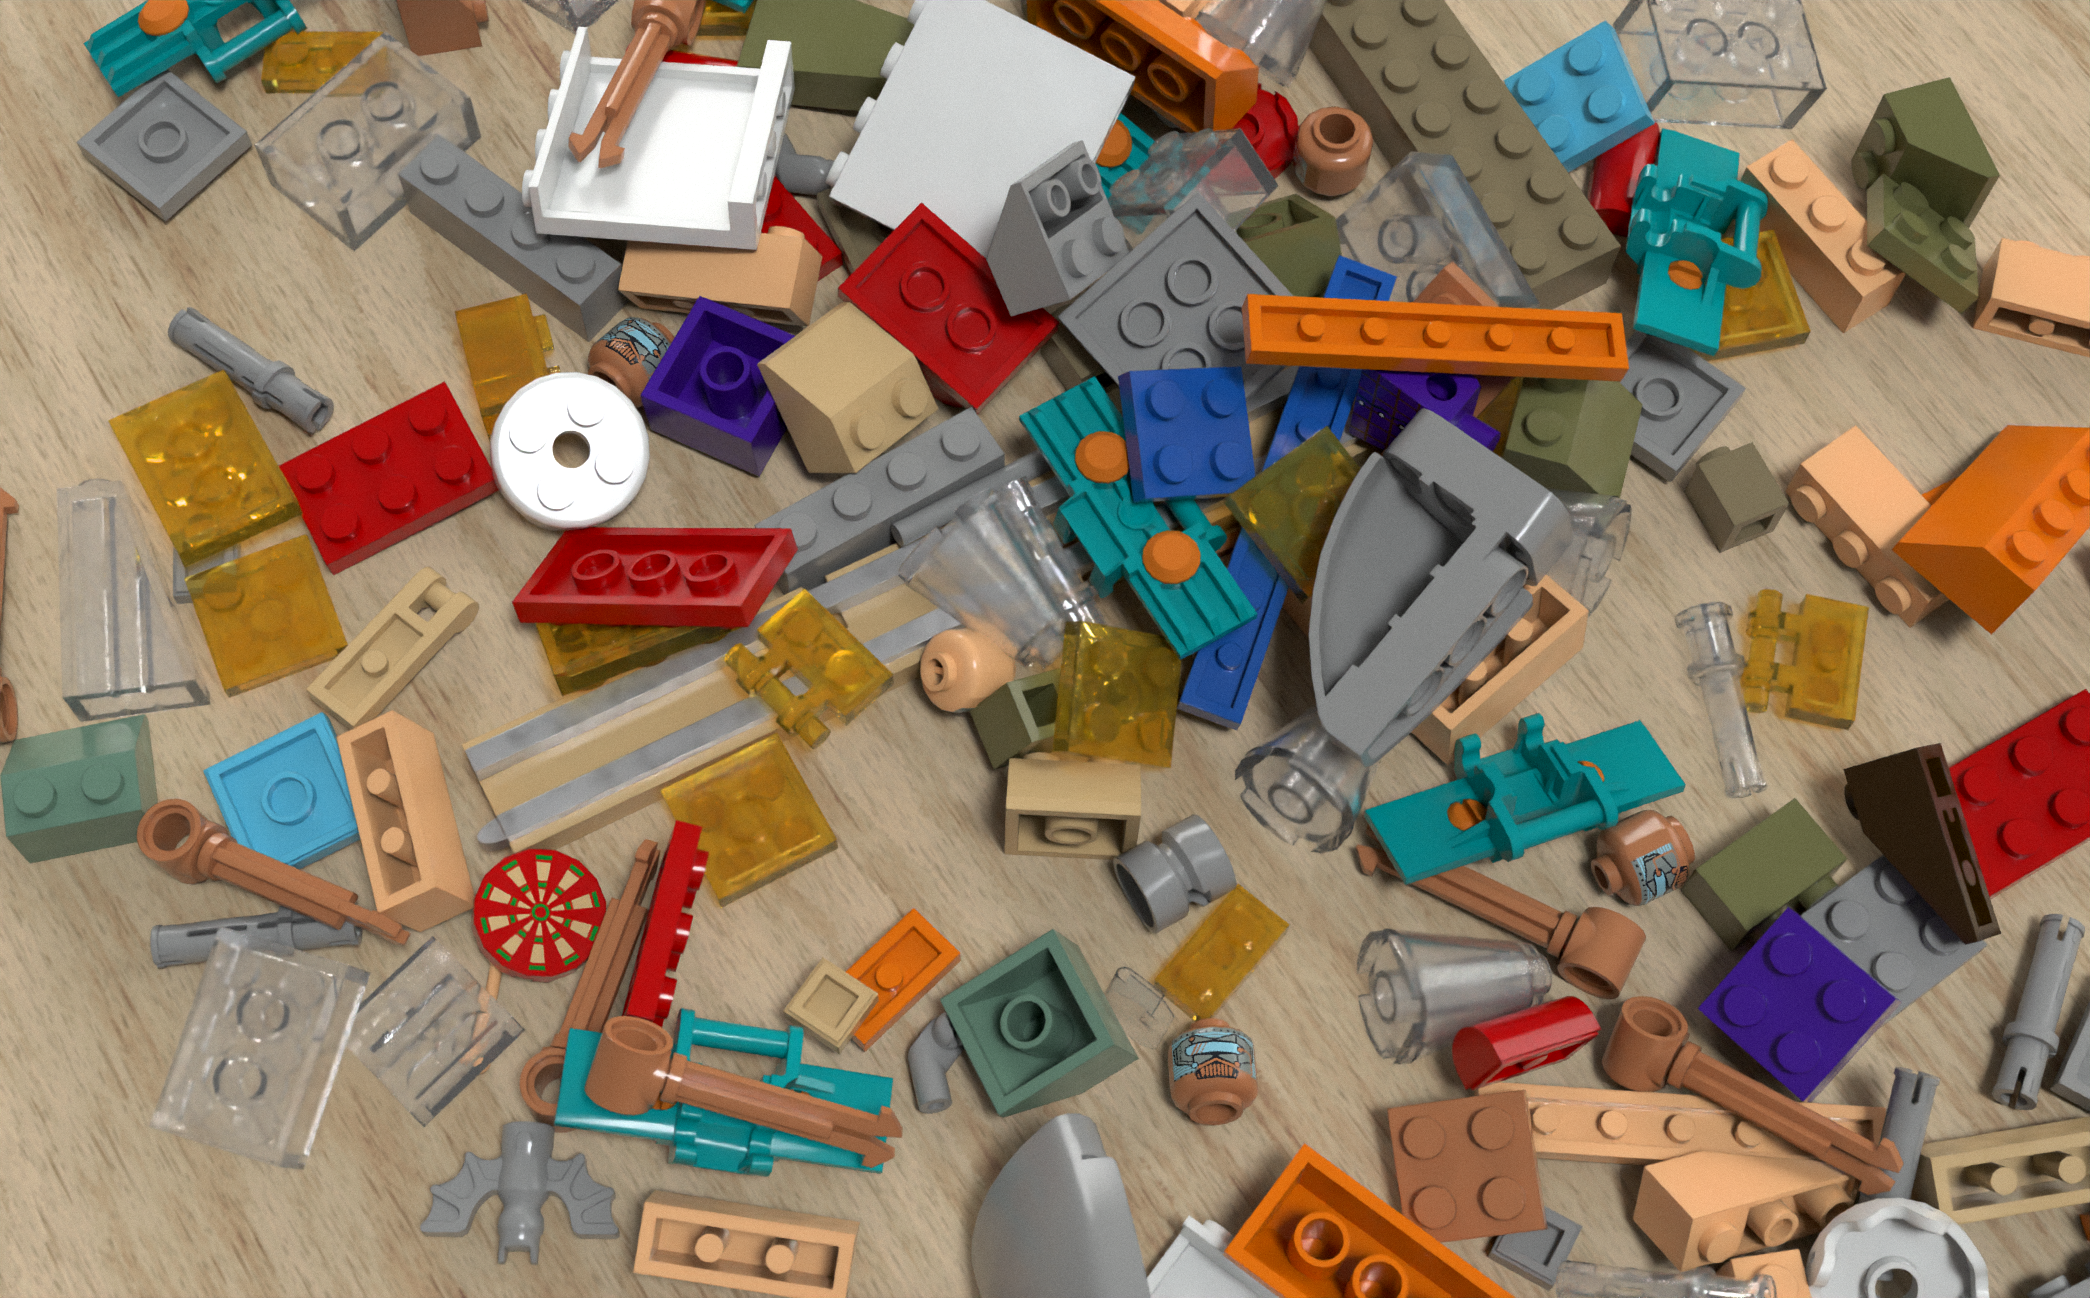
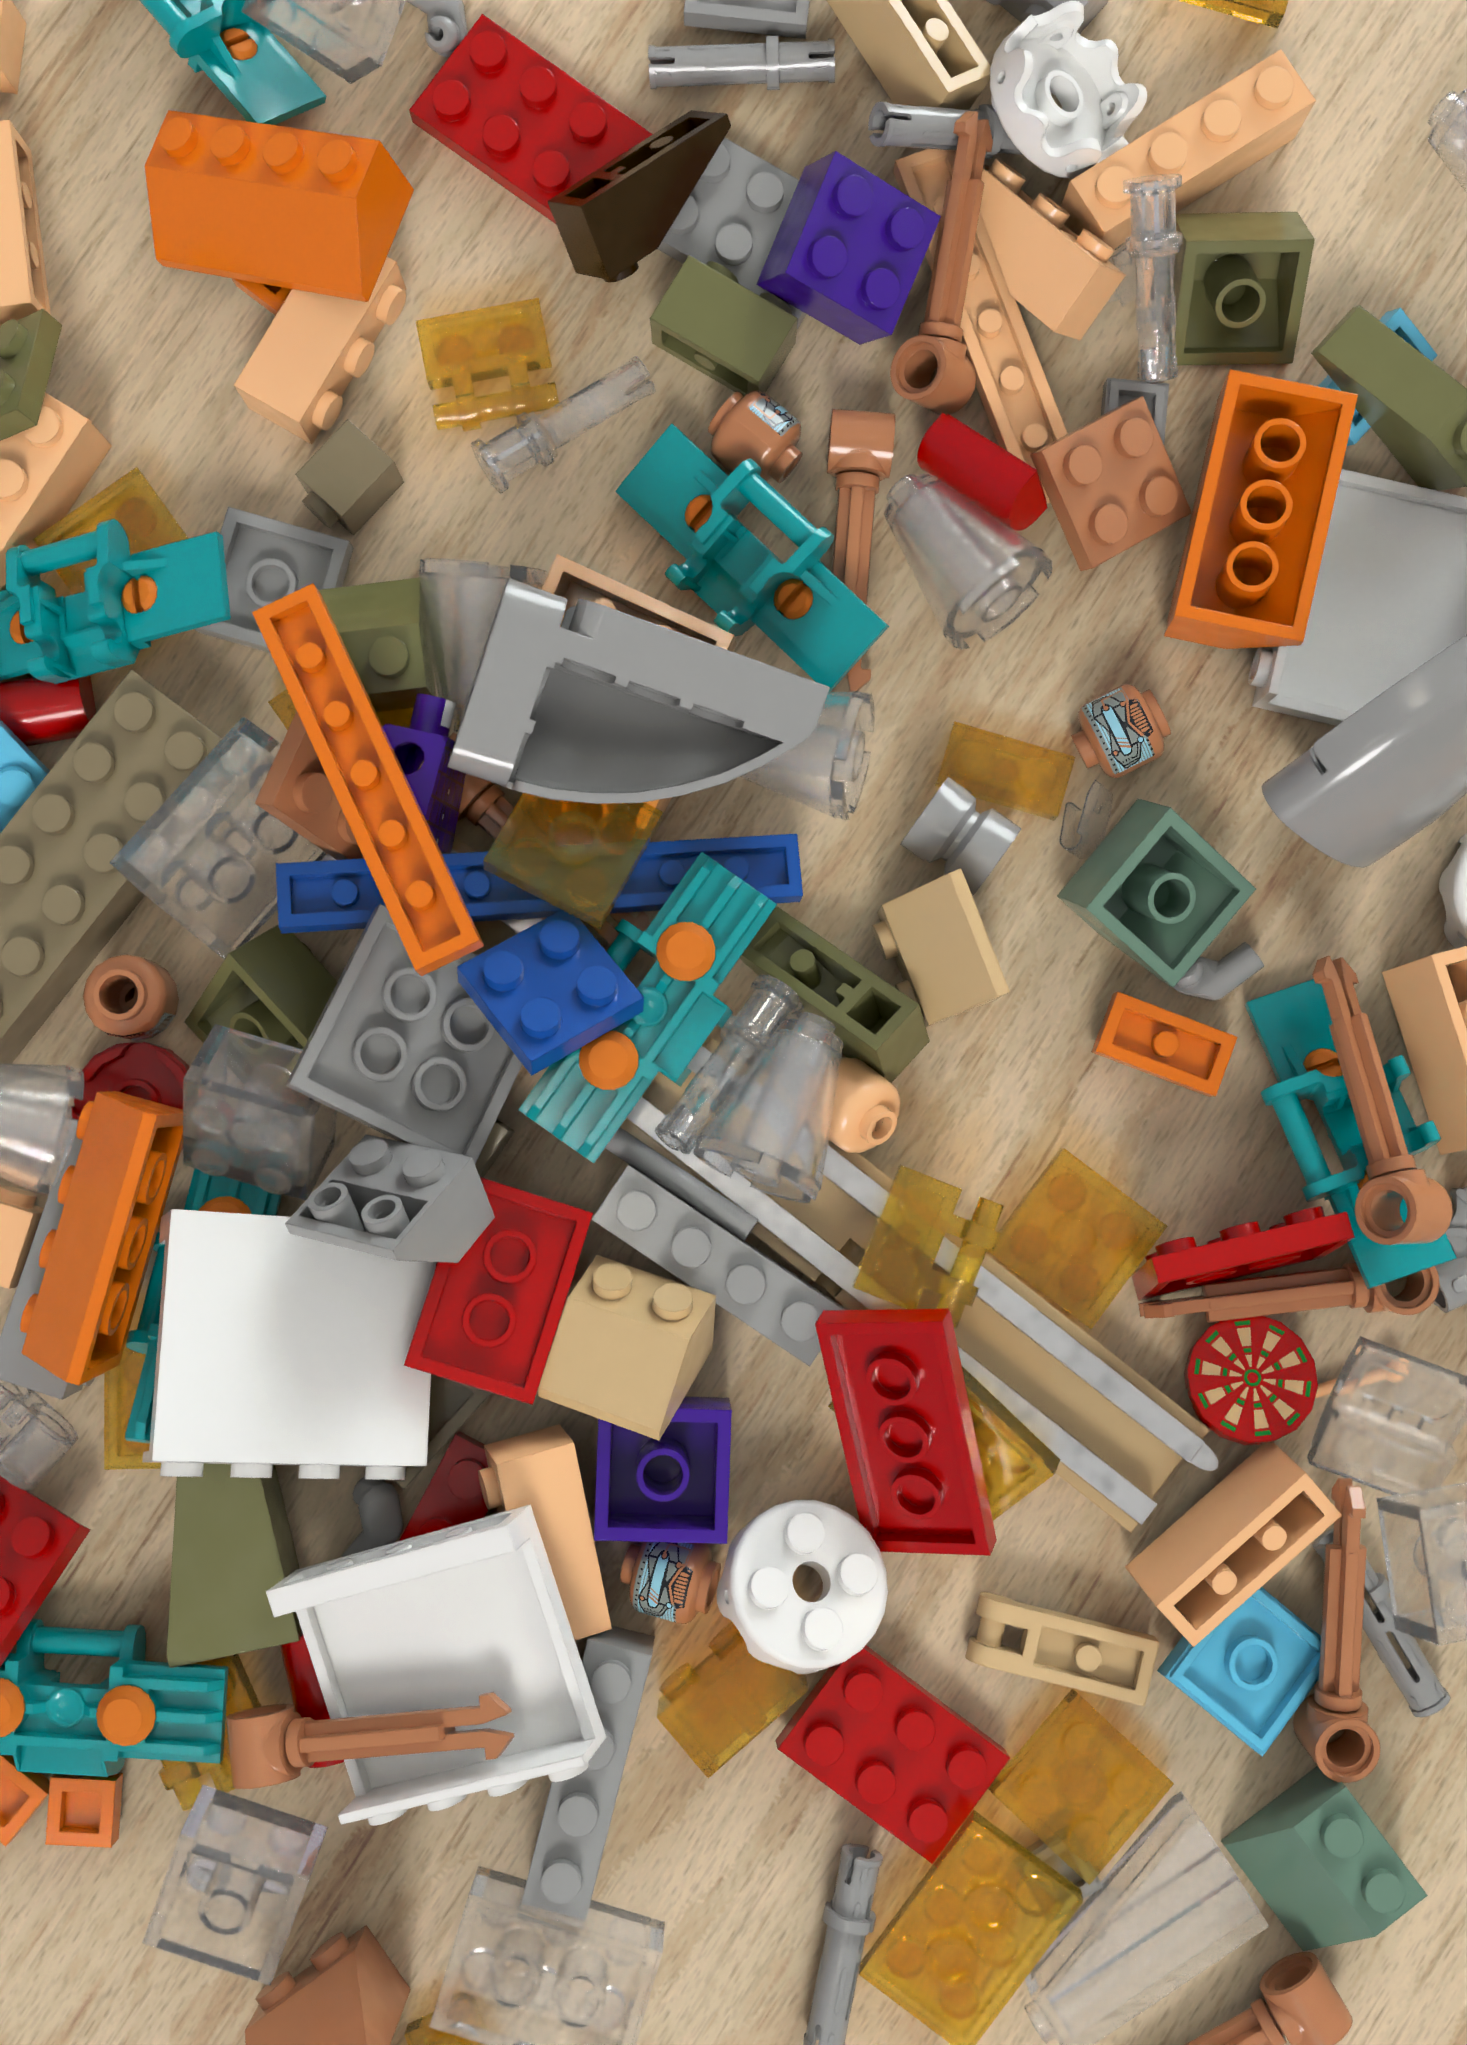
camera: 115 degrees left, 20 degrees up
tan tile [783,957,879,1055] -> none
clear yellow plate [1052,620,1181,768] -> none

